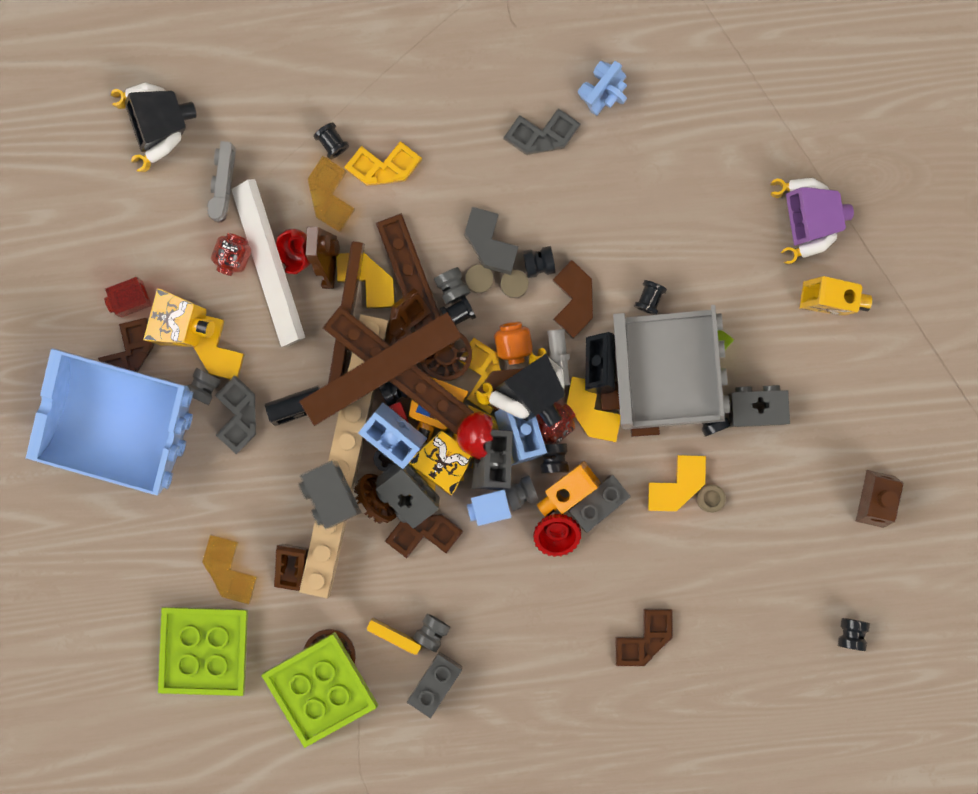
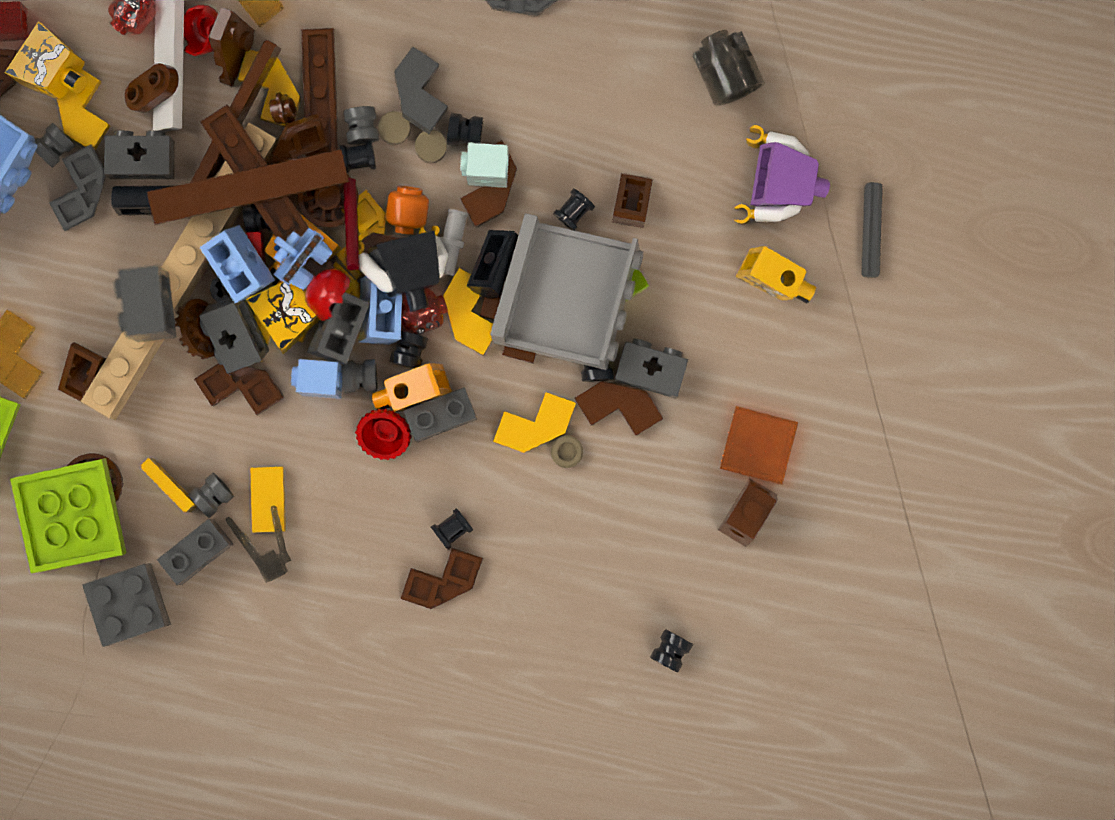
camera: 20 degrees right, 0 degrees up
none -> dark grey brick [82,563,171,647]
none -> dark grey brick [104,130,175,179]
none -> reddish brown plate [125,63,179,113]
none -> clear smoke plant [226,505,291,583]
none -> yellow tile [250,467,286,533]
none -> reddish brown plate [269,92,297,125]
none -> light blue hips [273,228,332,290]
none -> dark red bar [343,178,360,270]
none -> black bush [431,508,473,550]
none -> light aqua brick [460,143,509,188]
none -> reddish brown tile [574,381,663,436]
none -> reddish brown slope [612,173,653,228]
none -> clear smoke gear [693,29,765,107]
none -> clear orange tile [719,406,798,485]
none -> dark grey axle [861,182,883,278]

